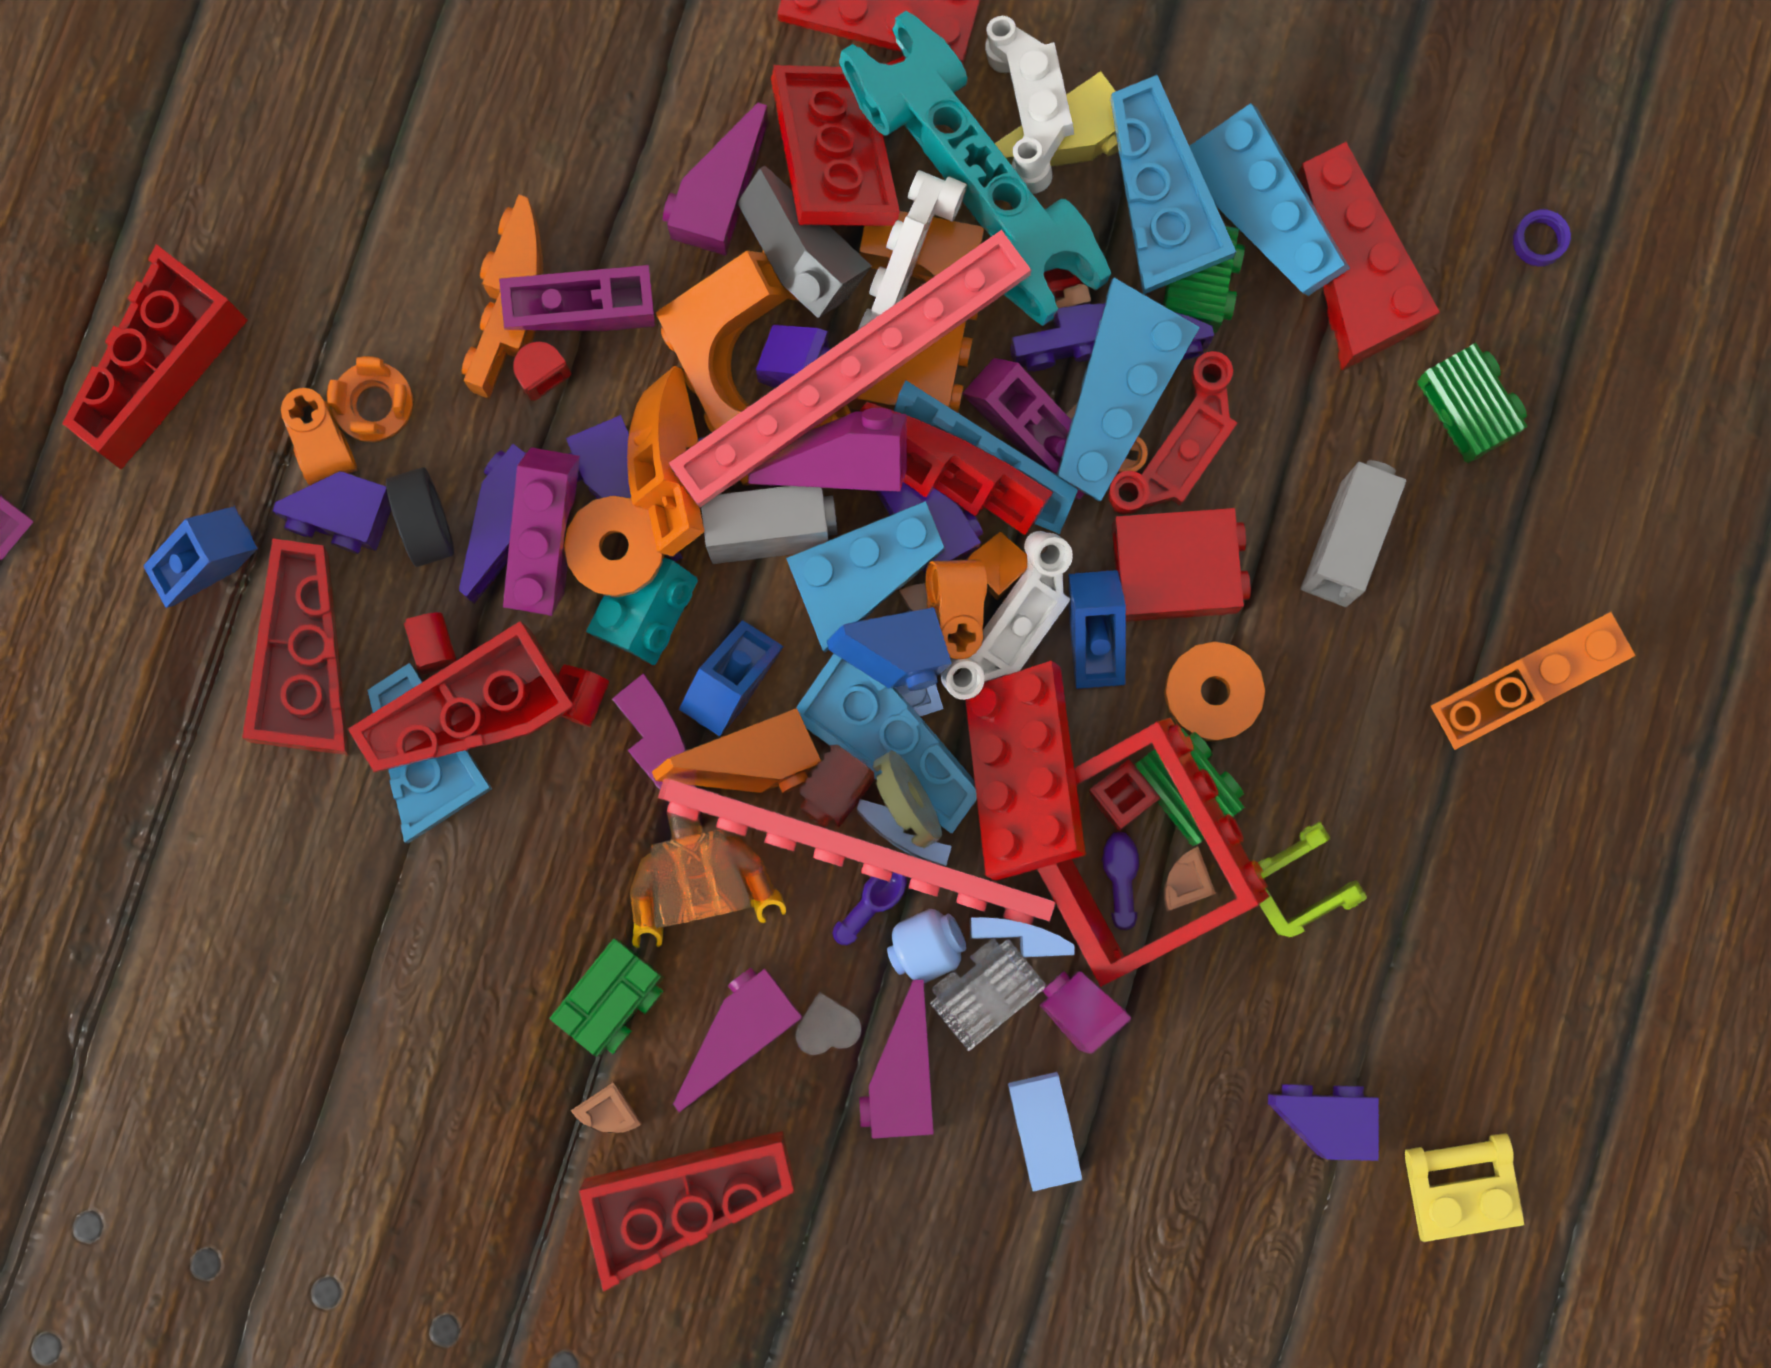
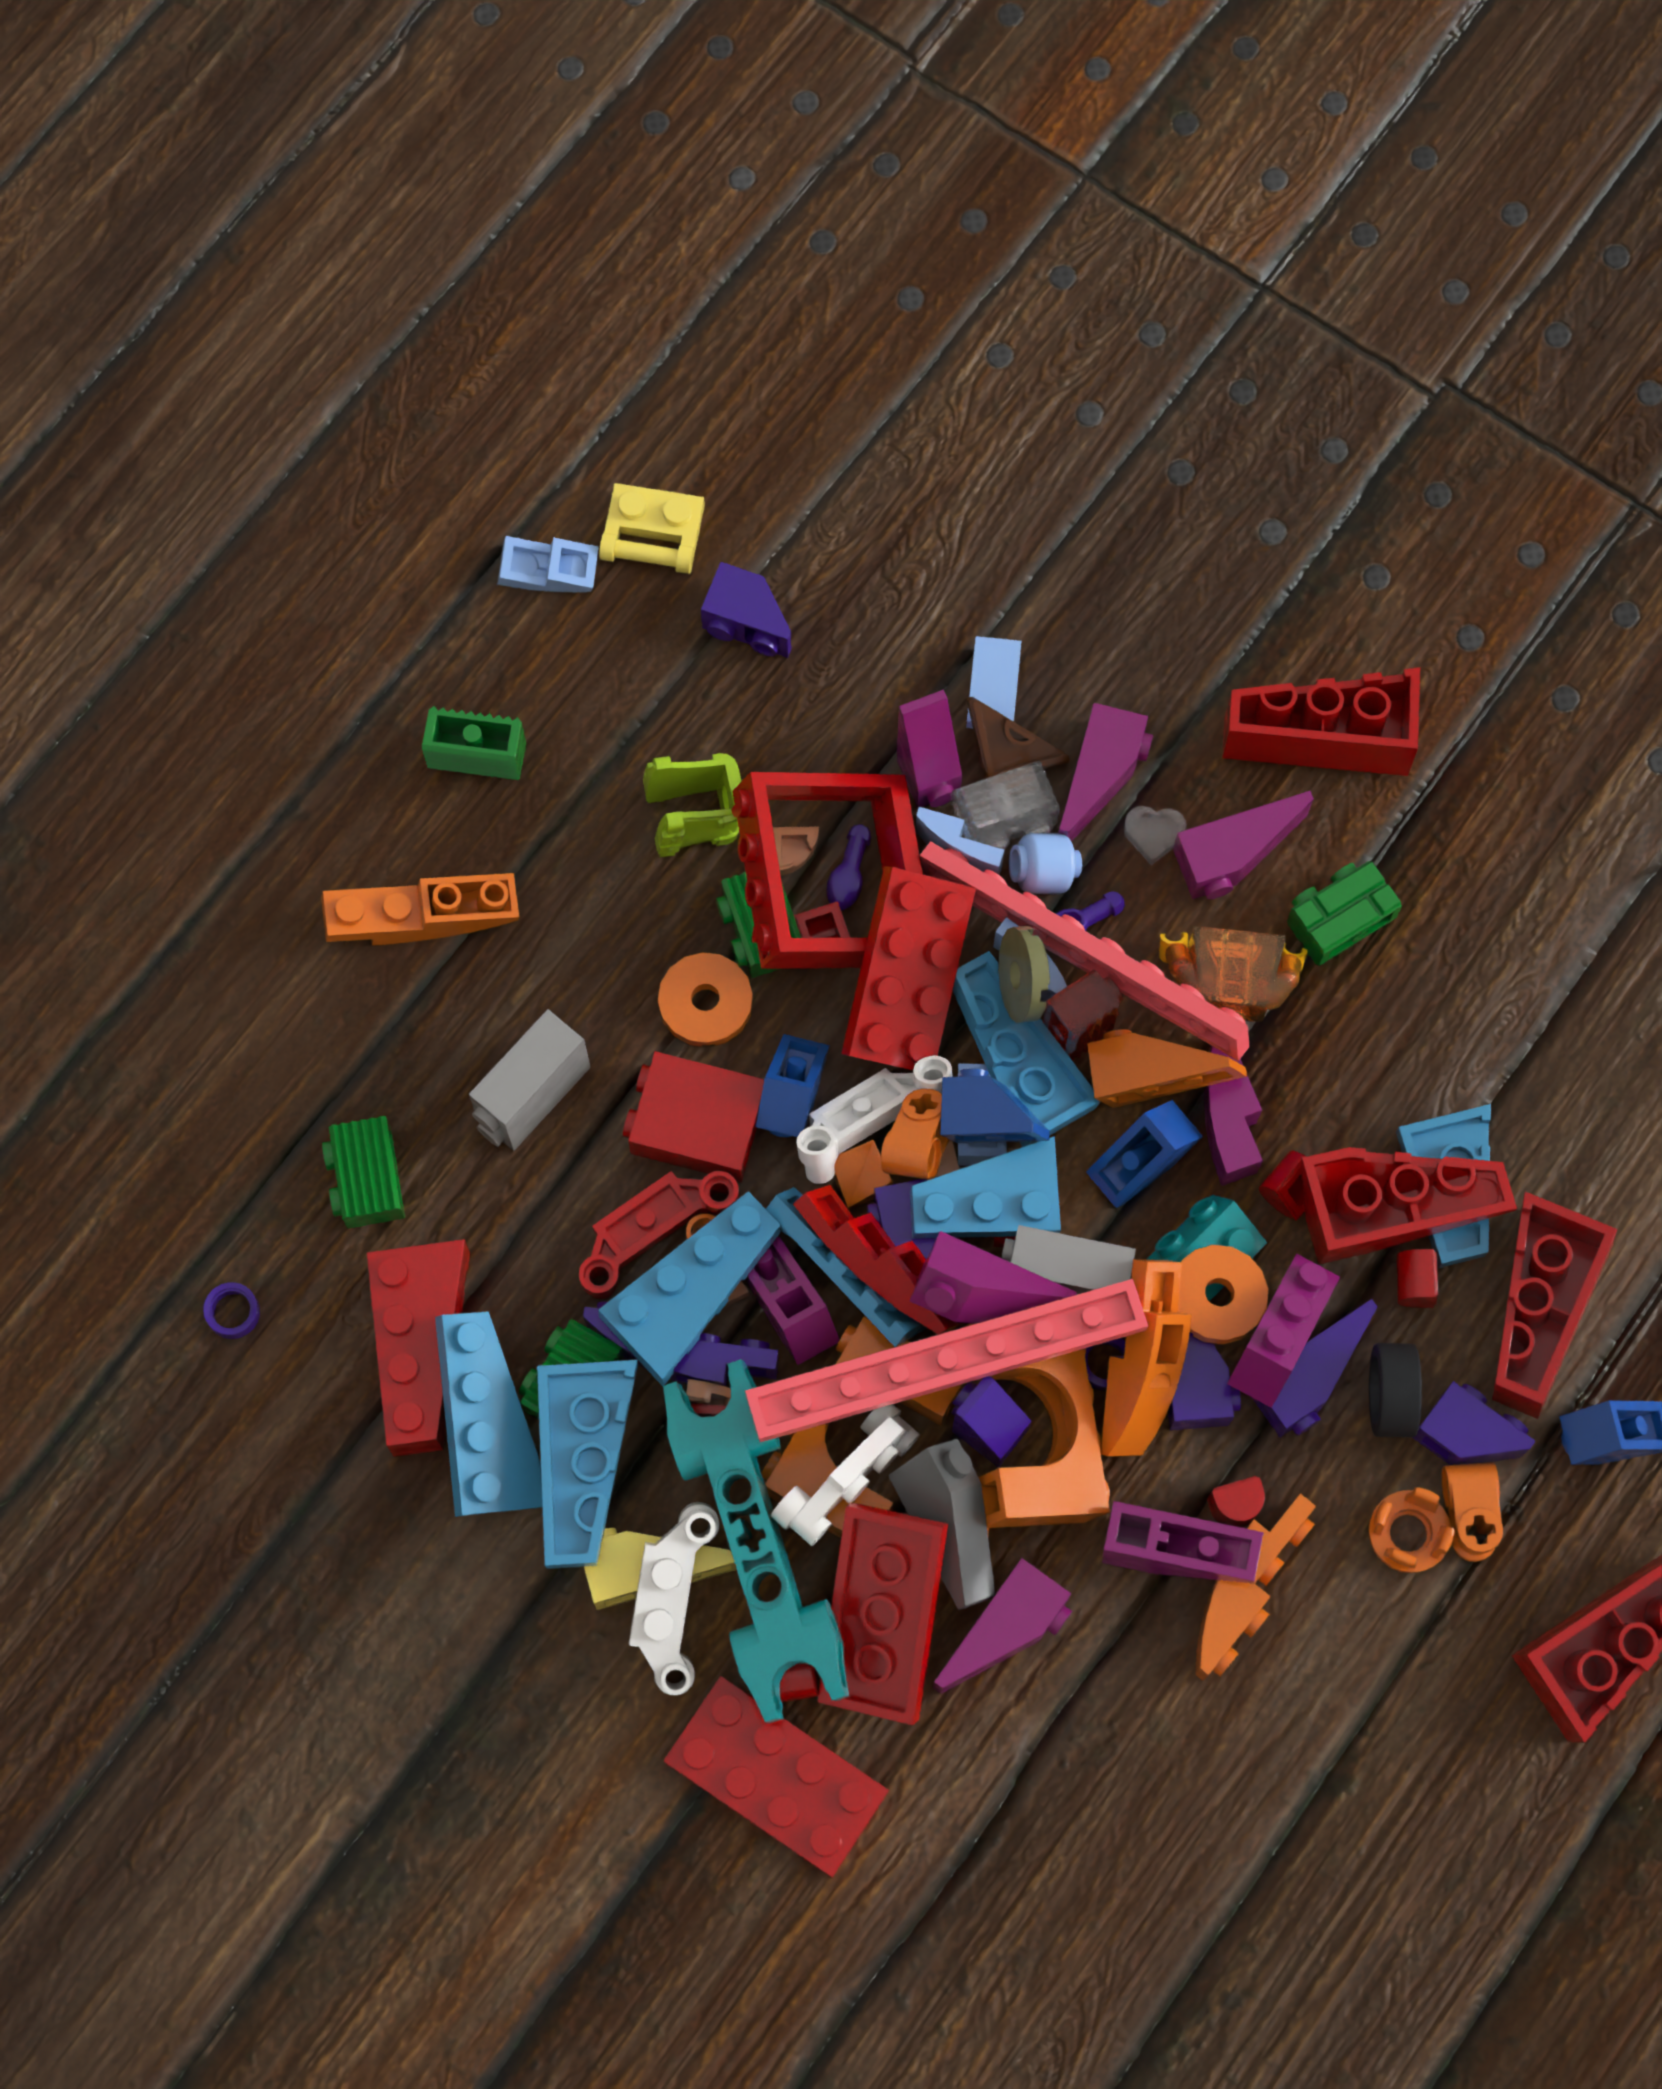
camera: 160 degrees left, 10 degrees down
nougat tile [571,1082,642,1133] -> none
none -> green brick [422,706,526,780]
none -> light blue slope [497,536,599,592]
none -> reddish brown tile [966,696,1070,784]

